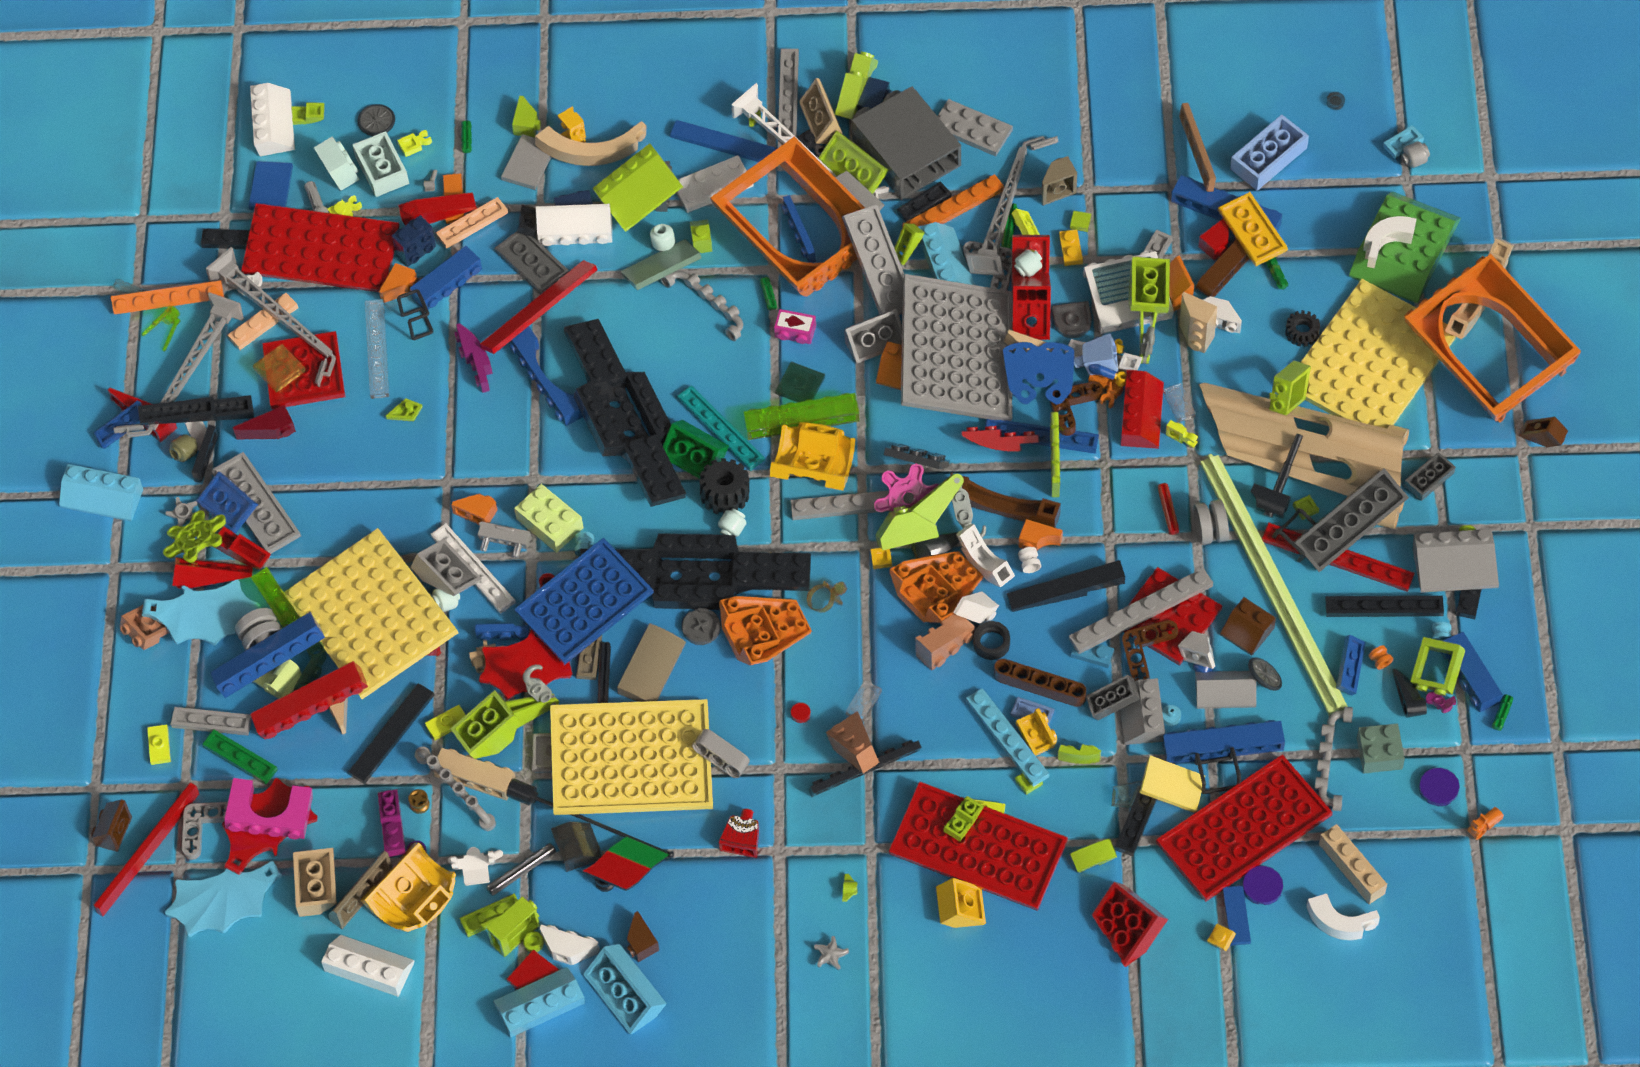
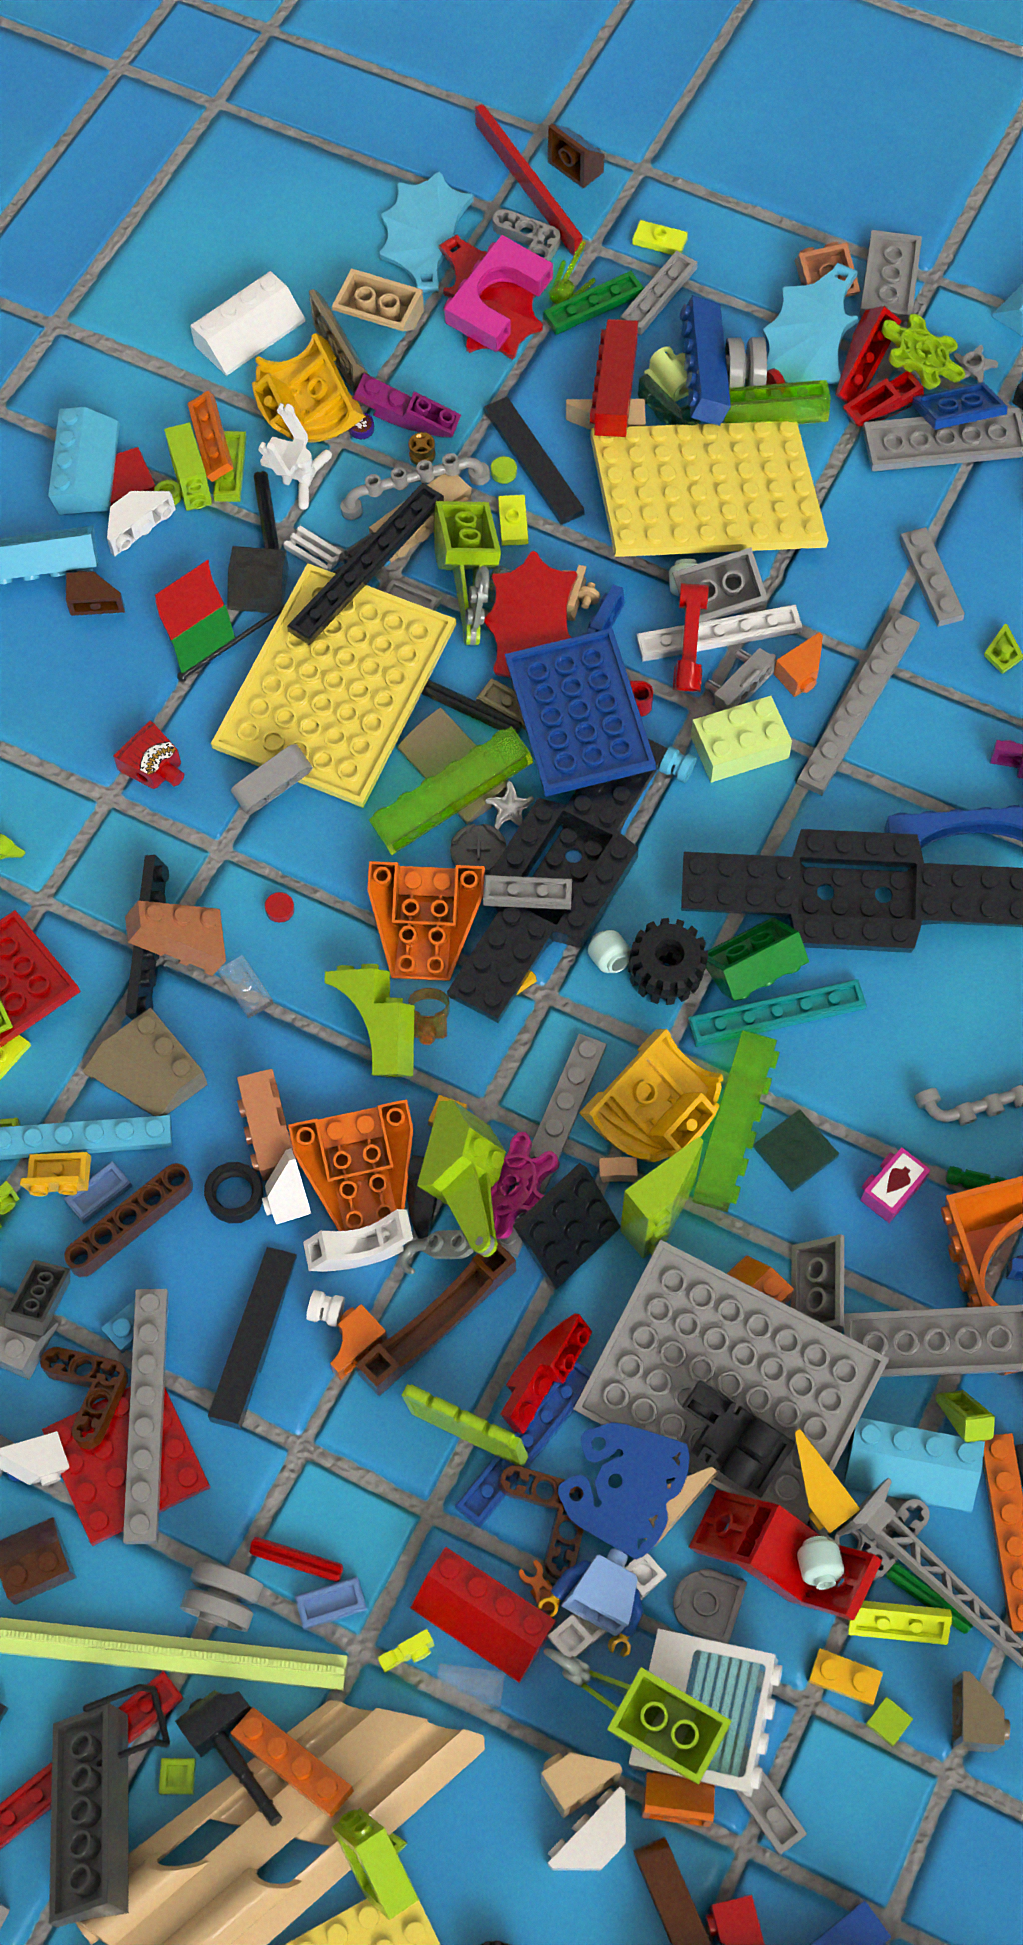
camera: 115 degrees right, 5 degrees up
none -> dark tan wedge [83,1008,208,1116]
none -> orange plate [187,390,234,482]
none -> orange plate [230,1707,354,1818]
none -> white tile [284,526,343,571]
none -> black tile [287,483,444,645]
none -> medium blue tile [295,1576,367,1630]
none -> lime arch [324,964,415,1078]
none -> clear neon green brick [368,726,534,855]
none -> light grey tile [483,875,572,910]
none -> light grey animal [485,781,534,829]
none -> lime tile [491,456,517,484]
none -> clear neon green plant [549,241,596,304]
none -> light nougat piece [599,1157,638,1182]
none -> lime slope [620,1136,703,1258]
none -> red piece [673,583,709,692]
none -> black plate [682,1379,795,1498]
none -> yellow slope [794,1428,861,1534]
none -> light grey plate [797,612,920,796]
none -> light grey plate [860,230,922,322]
none -> light grey plate [899,527,965,627]

